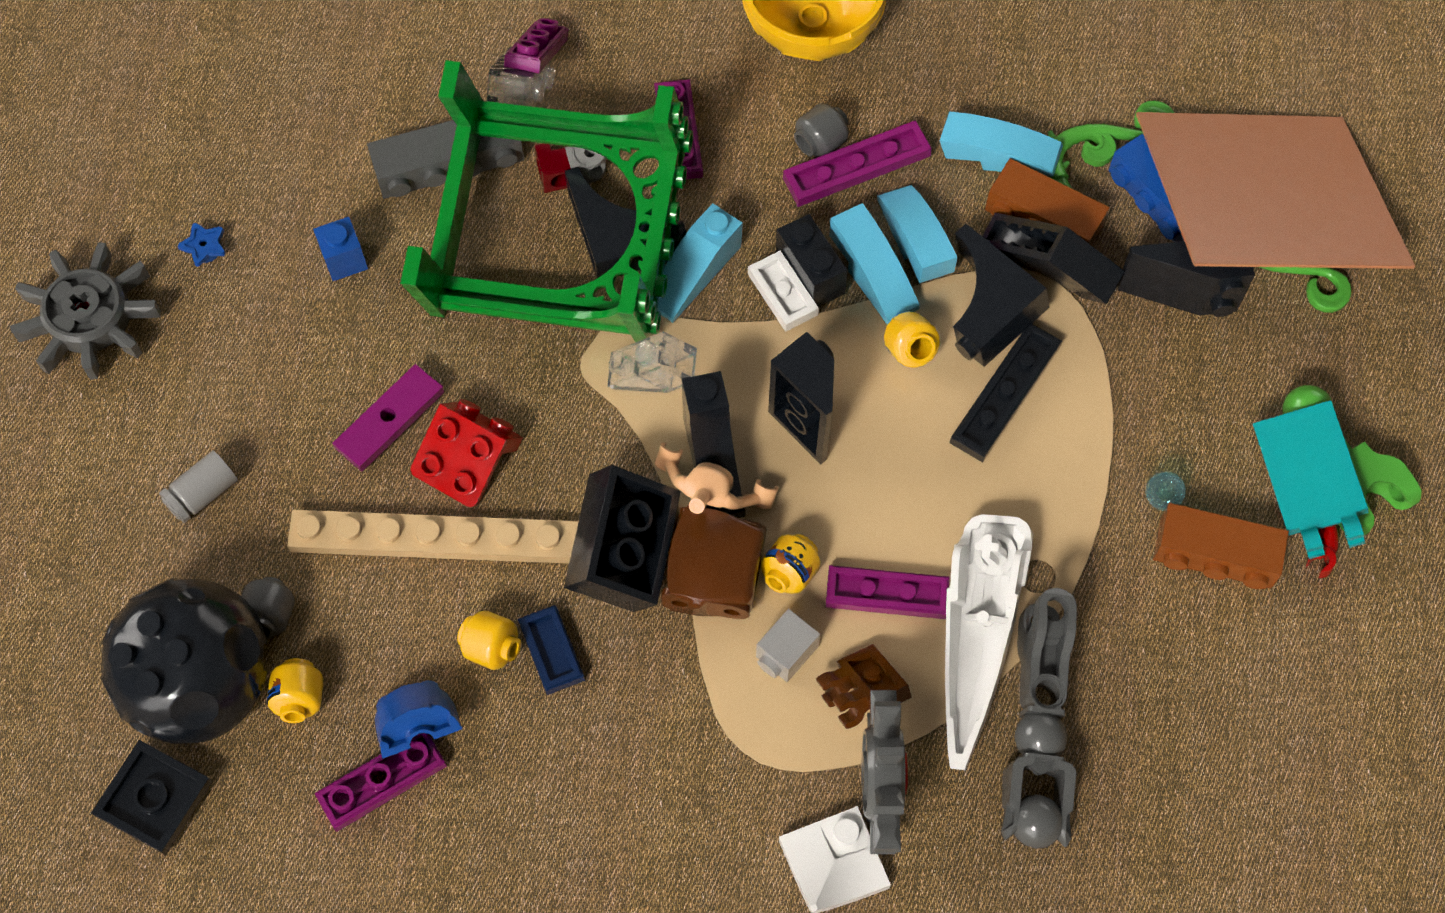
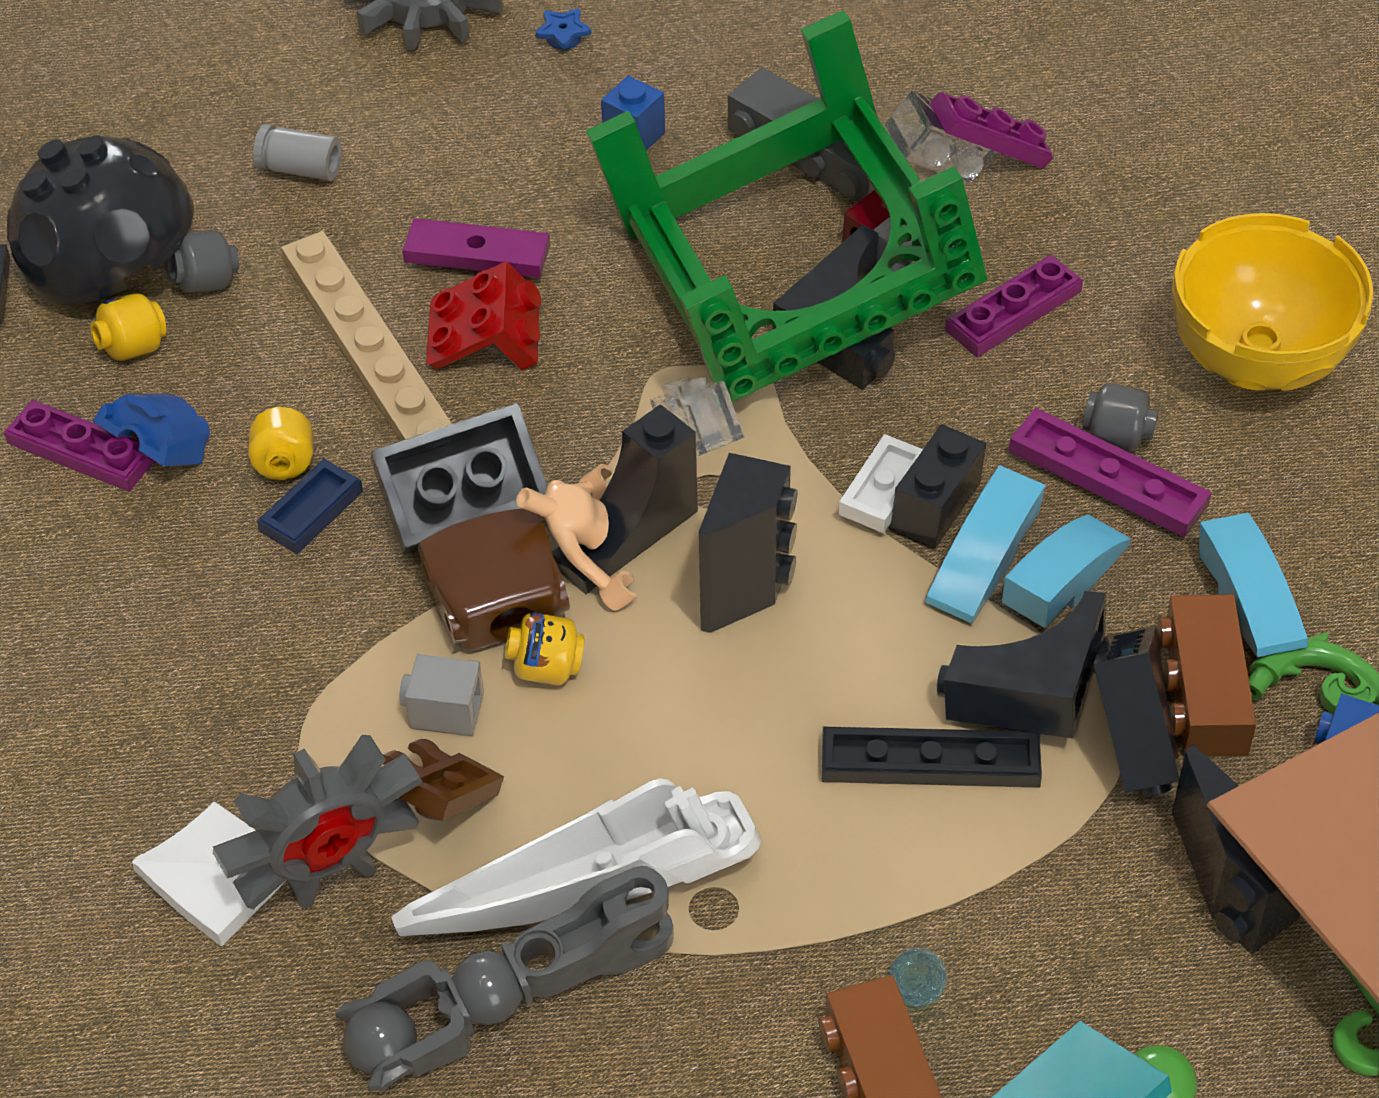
camera: 60 degrees right, 15 degrees down
medium azure slope [657,203,743,323] -> none
magenta tile [825,565,950,619] -> none
yellow head [884,311,940,368] -> none

